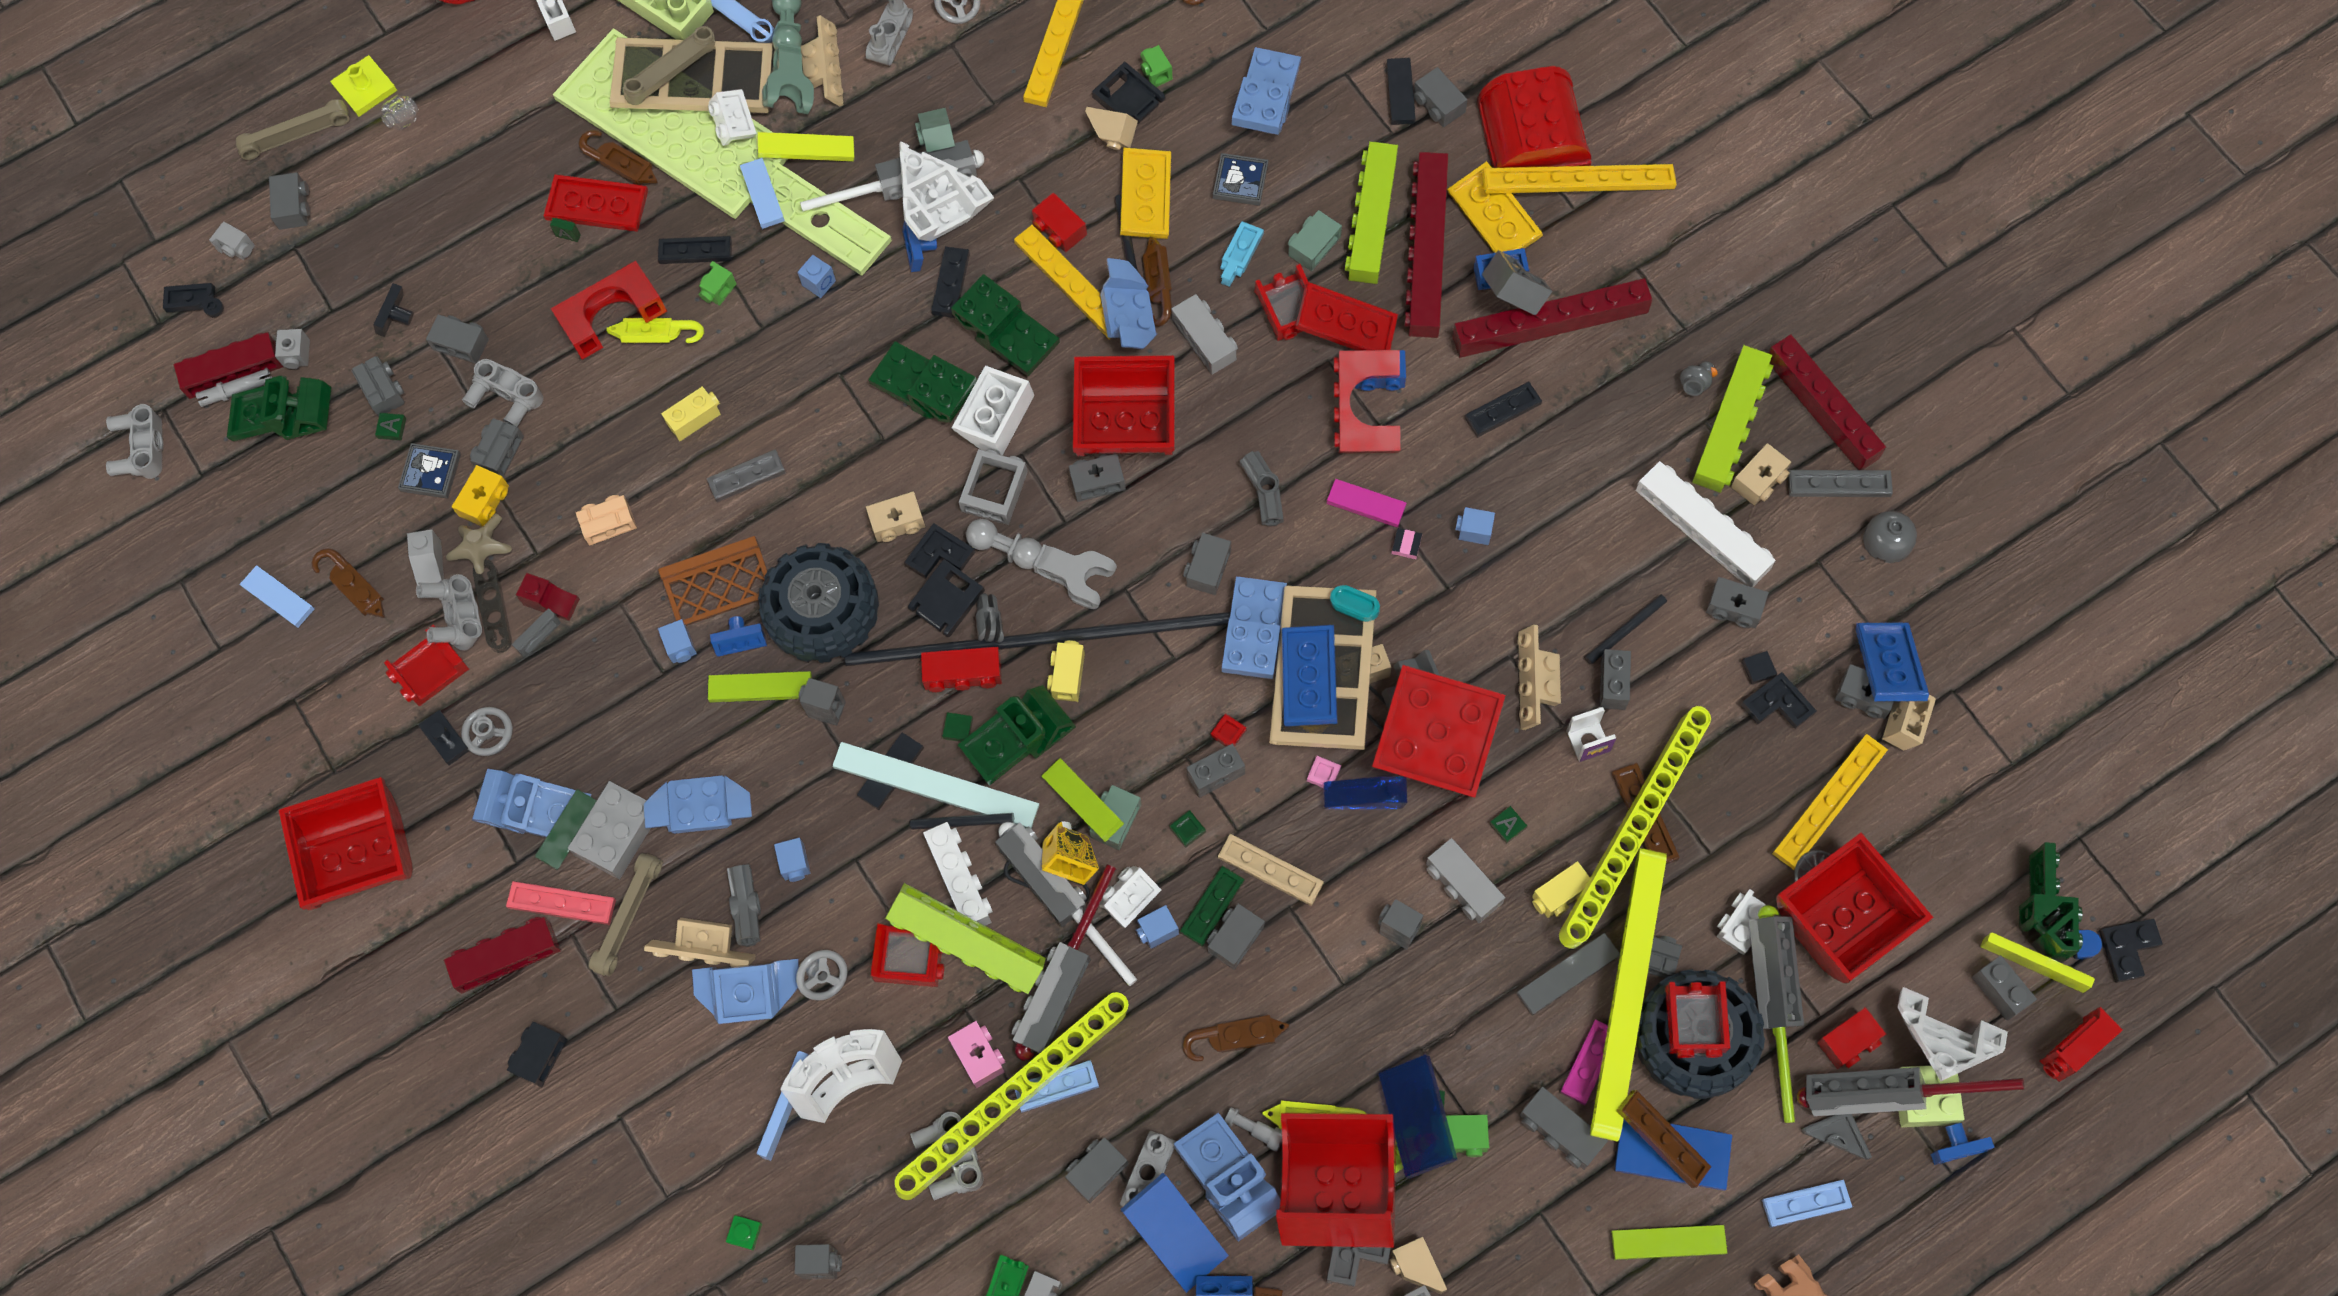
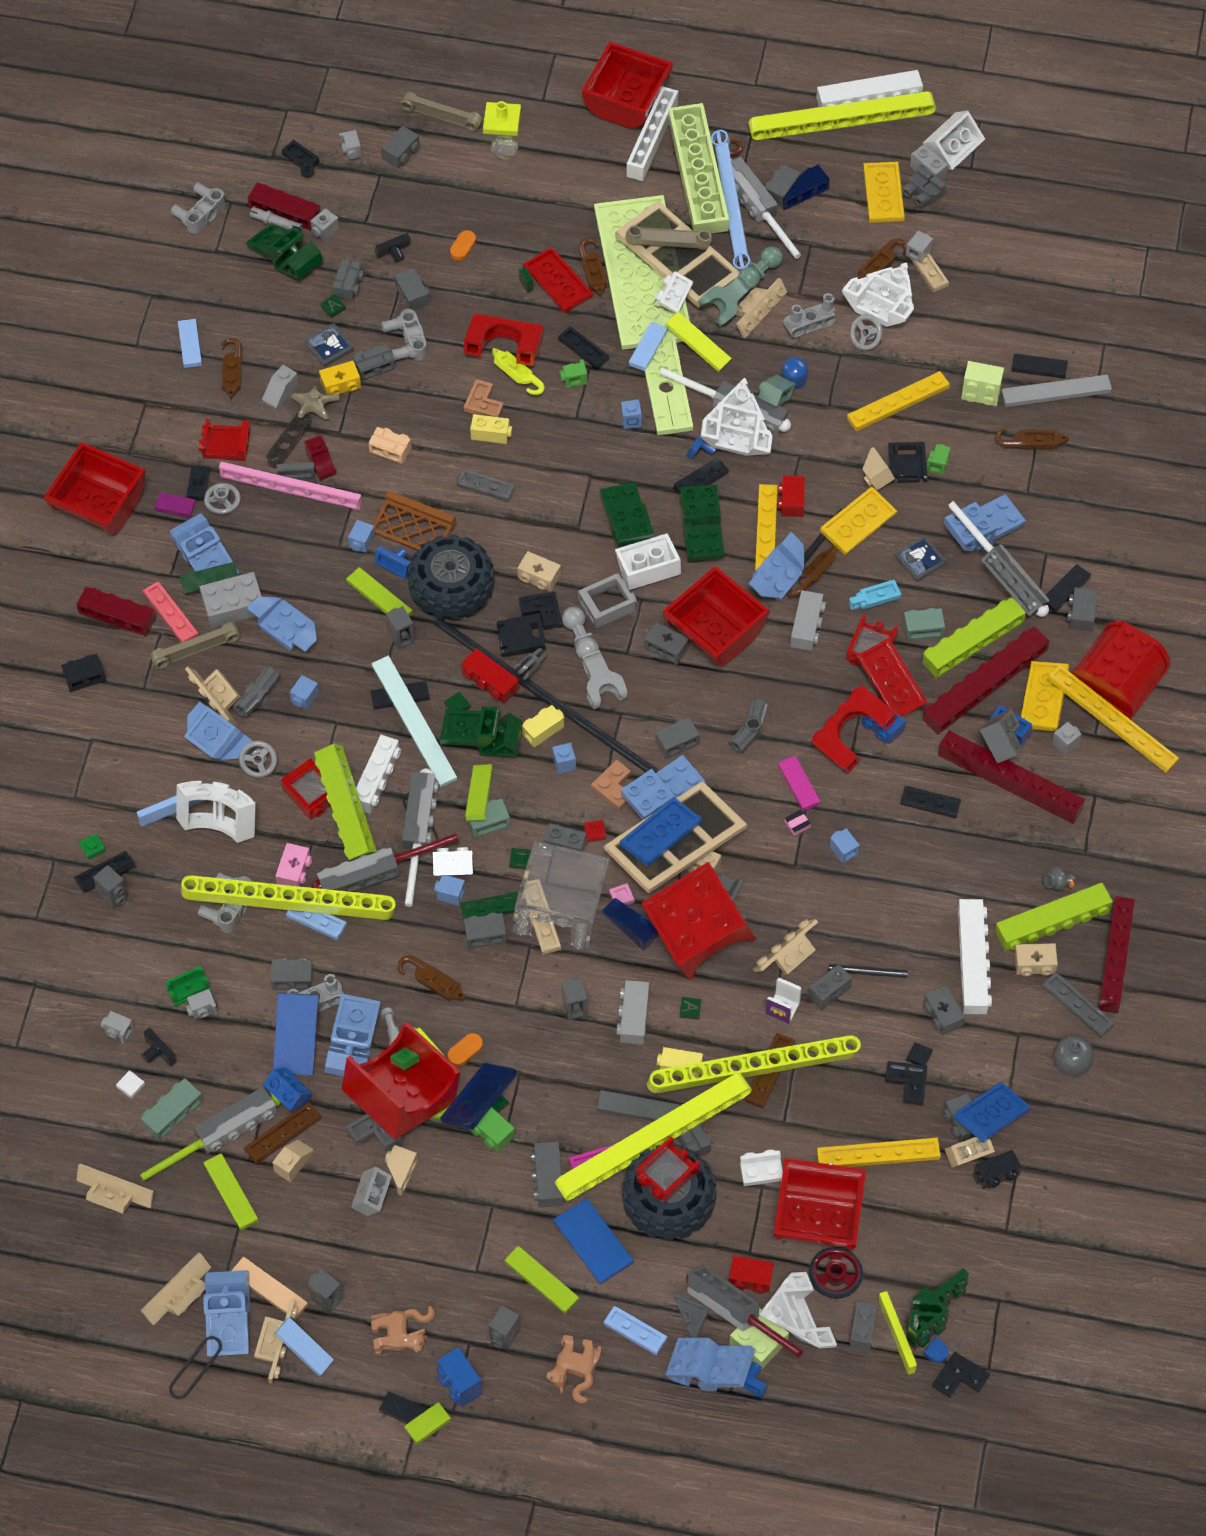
camera: 40 degrees right, 10 degrees down
light grey piece [416,574,482,651] -> none
black bar [910,813,1015,830] -> none
yellow torso [1042,821,1099,885] -> none
teal tile [1330,585,1380,622] -> none
reddish brown tile [1617,1090,1711,1188] -> none
piece [1749,905,1804,1123] -> none
red window [2040,1007,2123,1082] -> none
none -> black plate [74,851,135,892]
none -> magenta tile [155,492,196,518]
none -> bright pink tile [219,462,362,510]
none -> green plate [390,1047,419,1070]
none -> orange tile [448,1033,483,1067]
none -> orange tile [450,230,476,261]
none -> nougat plate [463,379,504,417]
none -> clear windscreen [512,841,610,949]
none -> medium blue brick [552,743,576,774]
none -> nougat plate [591,760,631,811]
none -> medium blue piece [665,1338,756,1391]
none -> blue helmet [782,357,808,389]
none -> dark red wheel [809,1247,863,1299]
none -> dark grey piece [948,501,1050,617]
none -> black brick [973,1150,1022,1189]
none -> light grey brick [1052,722,1081,756]

